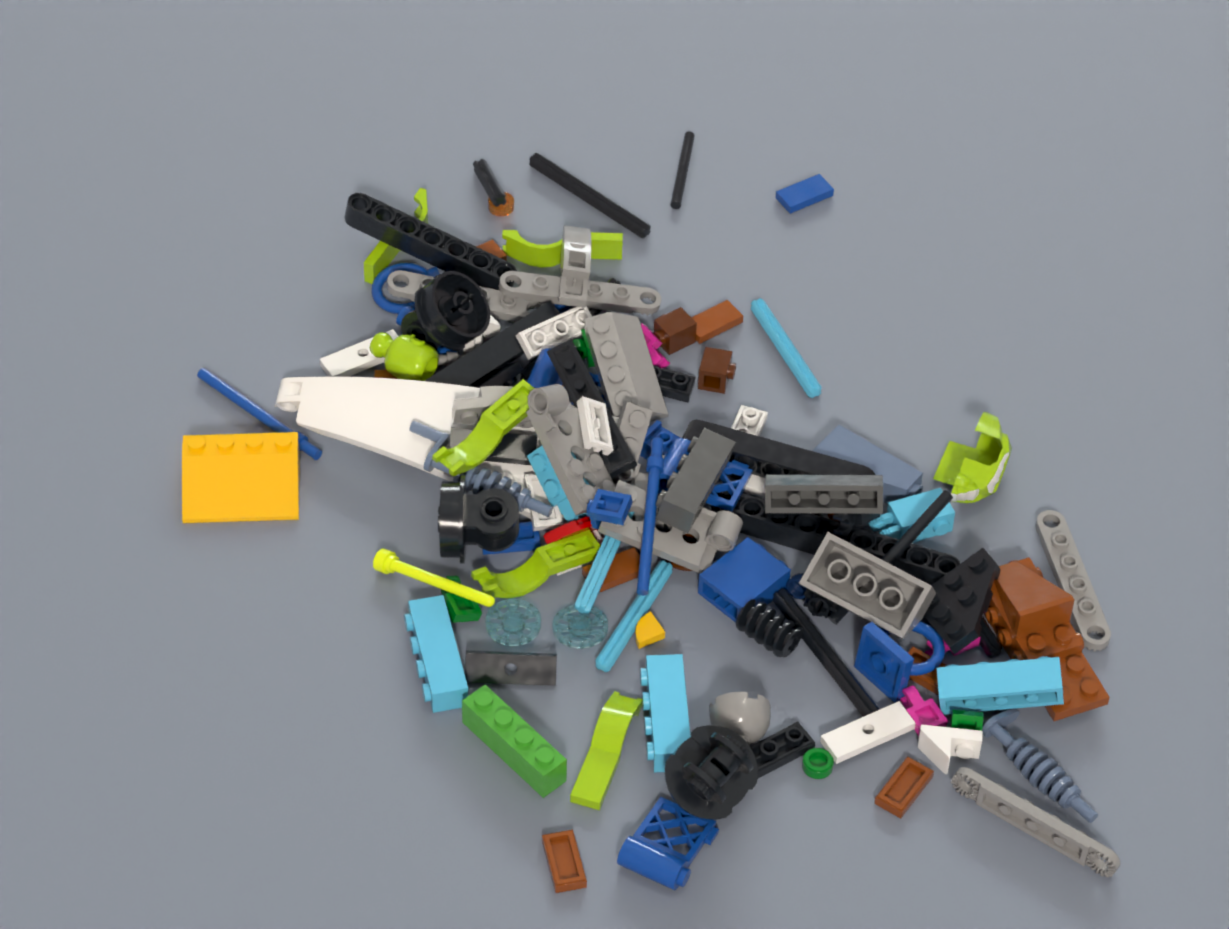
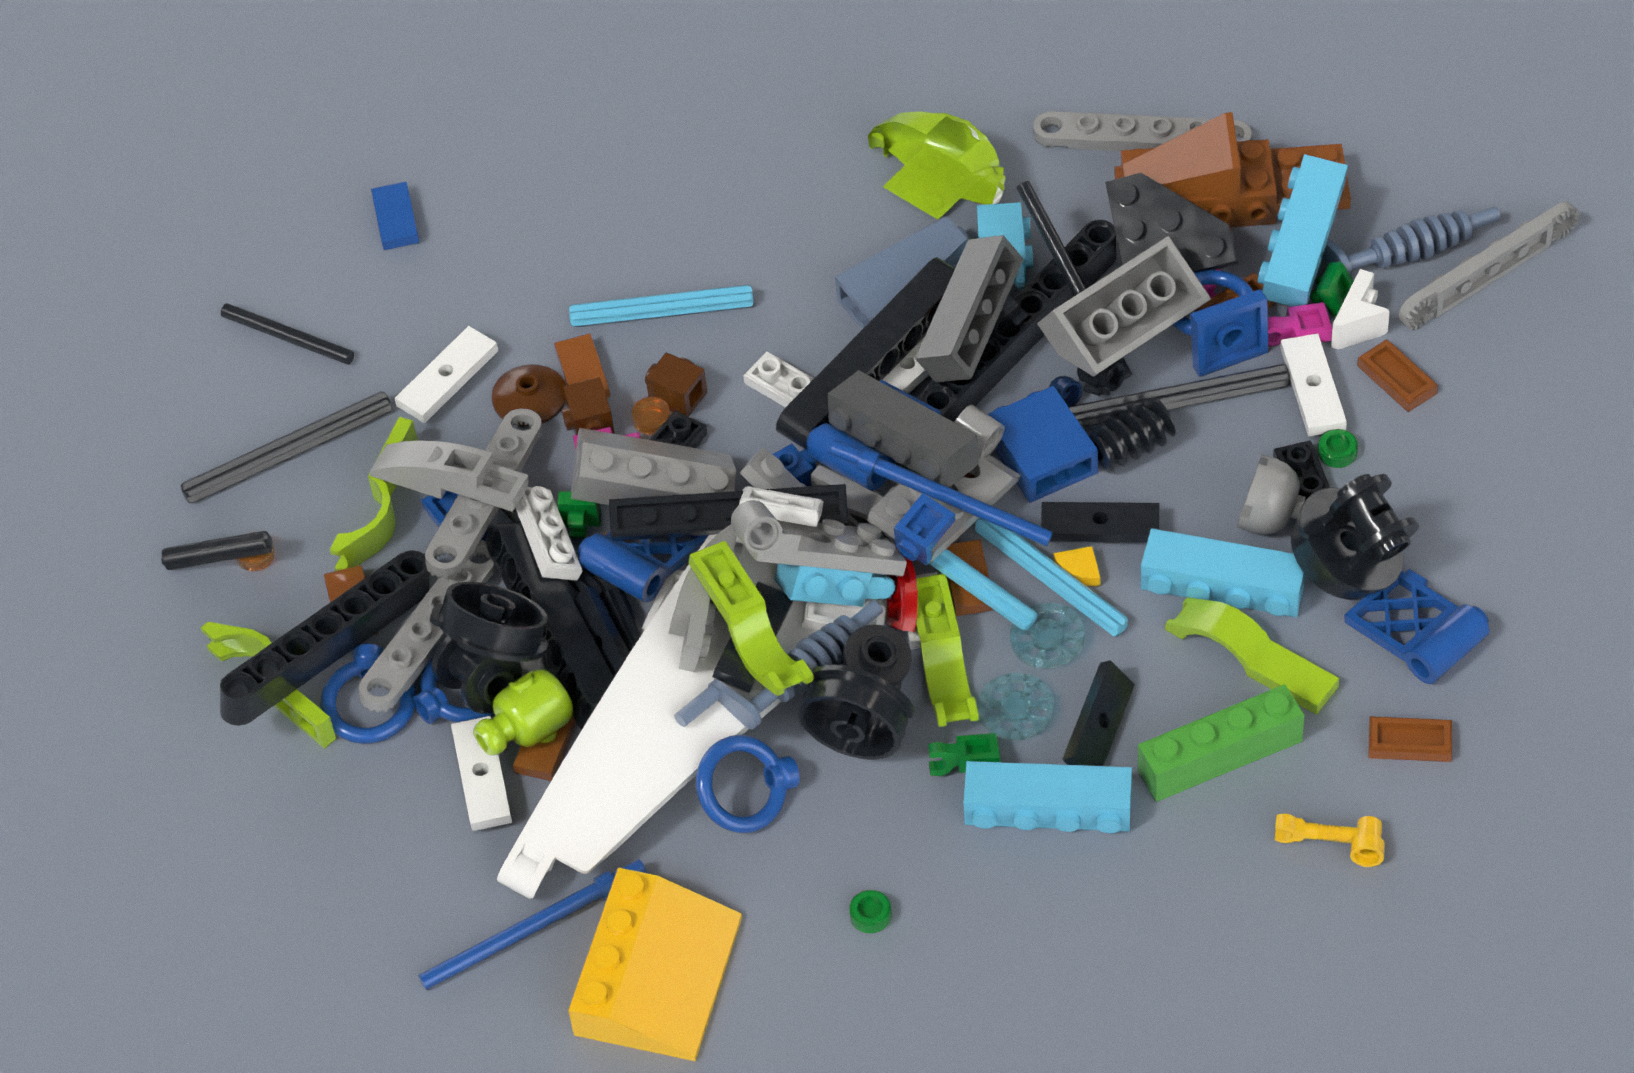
camera: 65 degrees left, 5 degrees up
neon yellow piece [373,548,495,607] -> none
none -> white tile [395,326,499,423]
none -> reddish brown dish [492,364,566,426]
none -> clear orange tile [632,397,670,435]
none -> blue piece [696,735,800,833]
none -> green tile [849,890,892,934]
none -> black tile [1041,502,1159,543]
none -> yellow brick [1274,813,1385,867]

